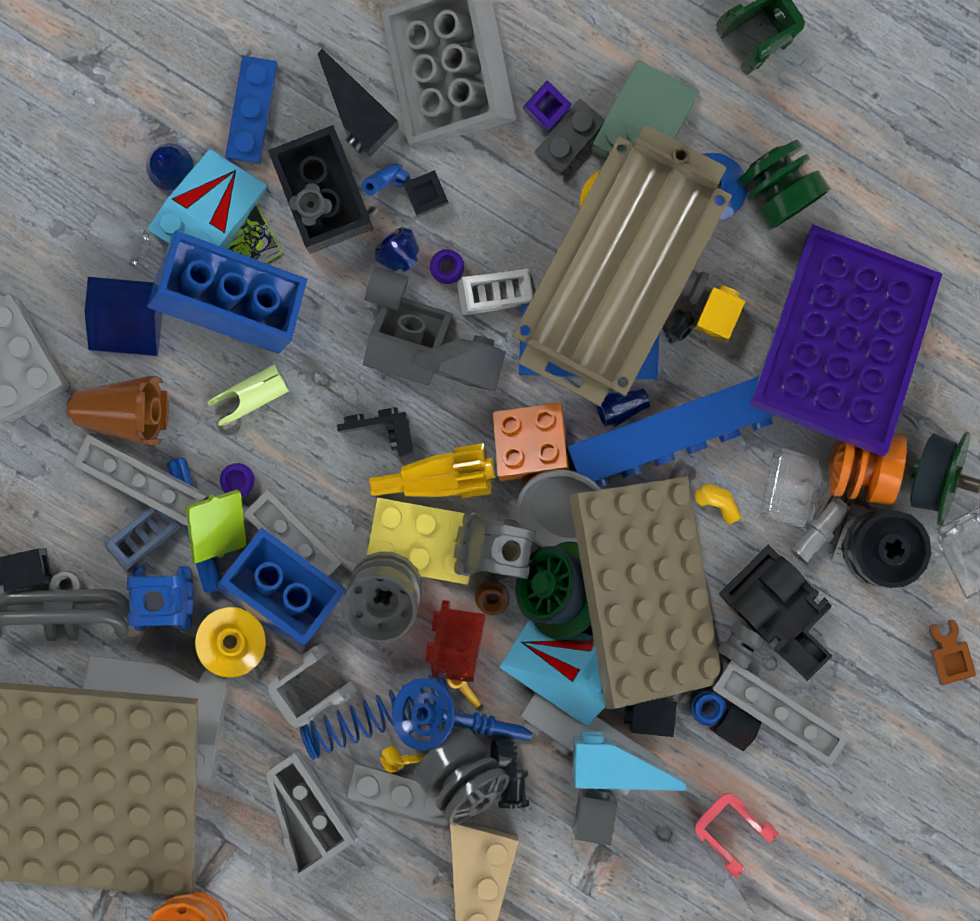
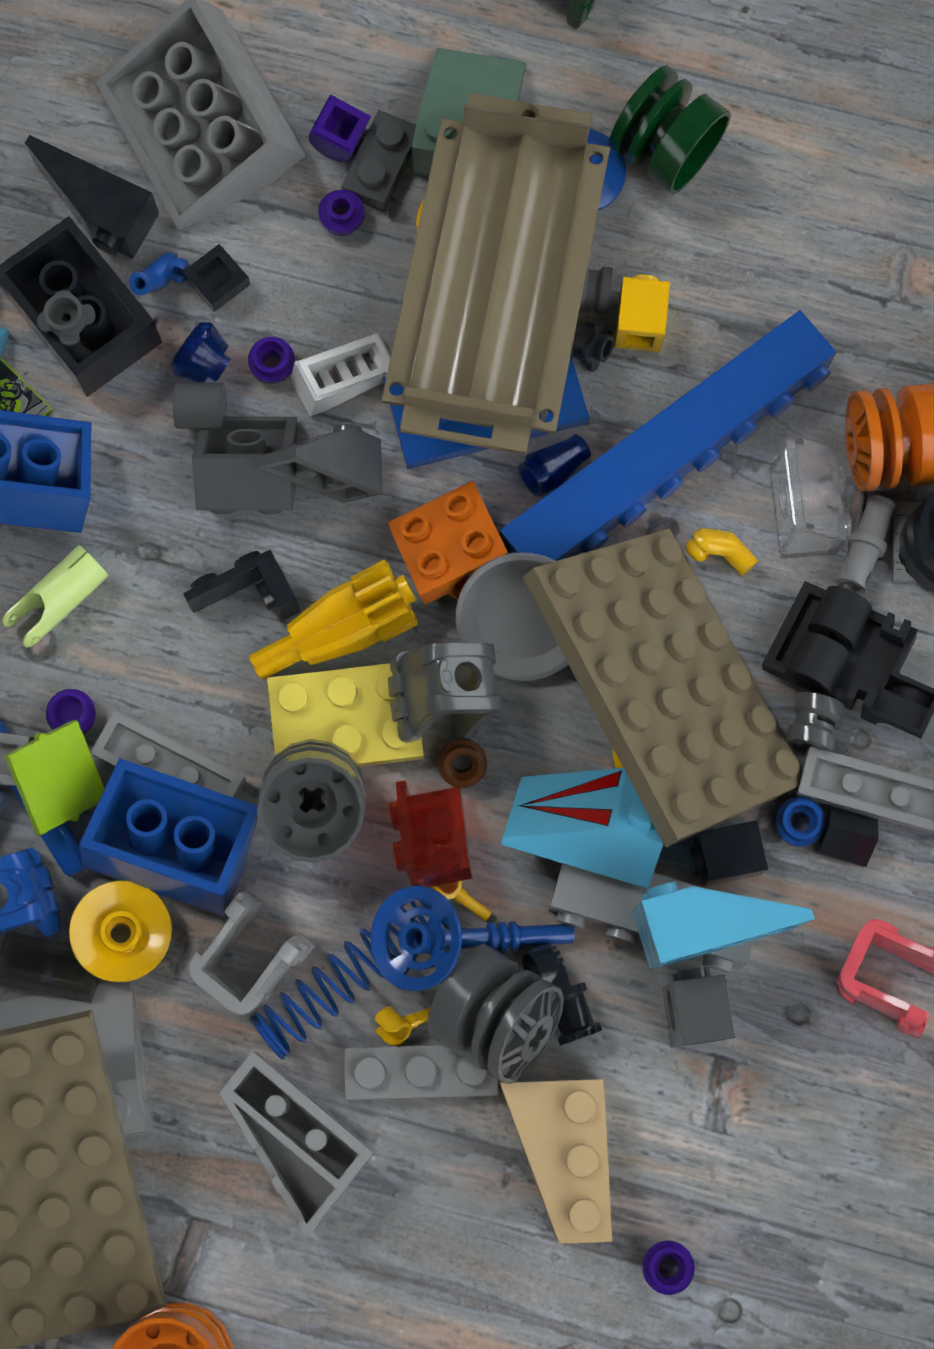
camera: 20 degrees left, 10 degrees down
dark green piece [515,541,591,639] -> none
dark purple plate [749,224,943,457] -> none
none -> dark purple plate [318,190,365,236]

